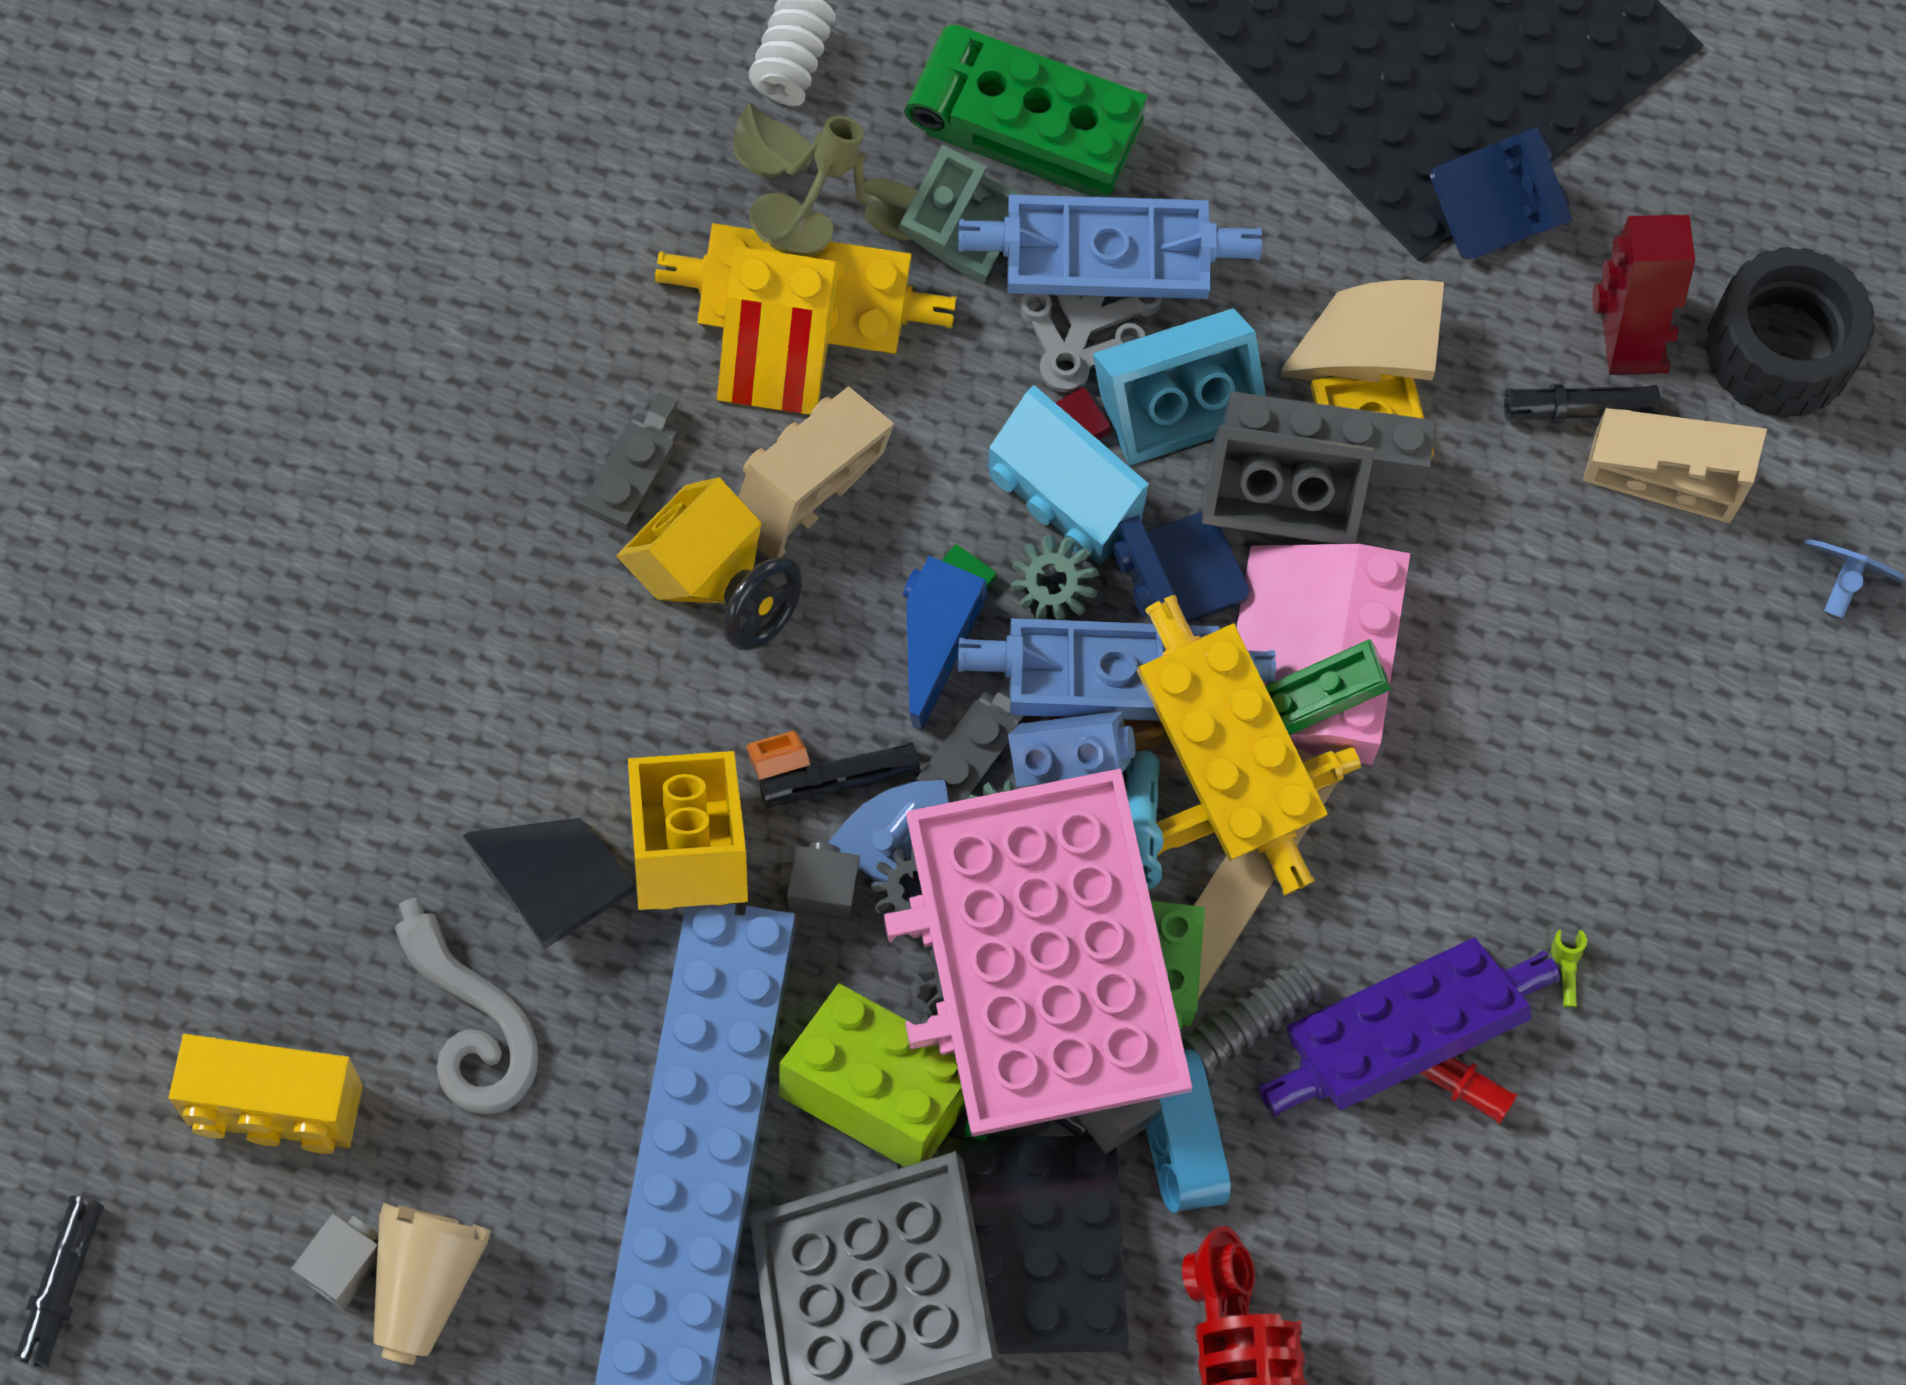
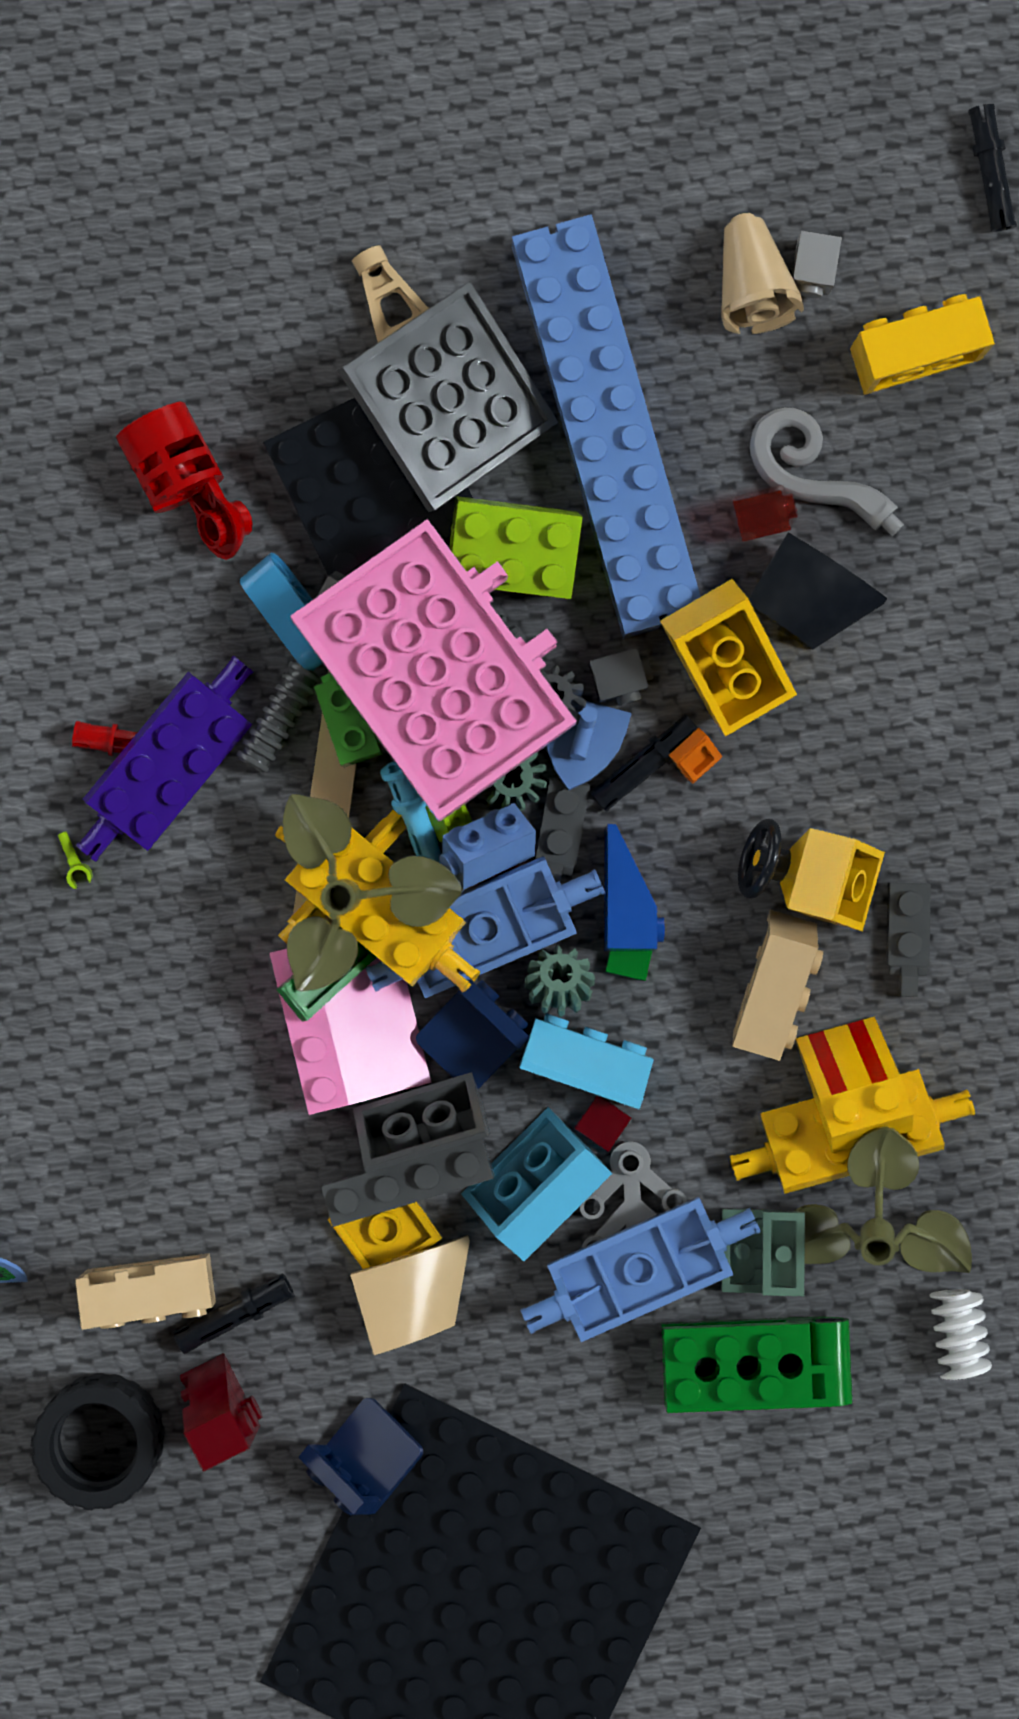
camera: 155 degrees right, 20 degrees up
none -> olive plant [283,794,462,991]
none -> clear red brick [733,485,798,542]

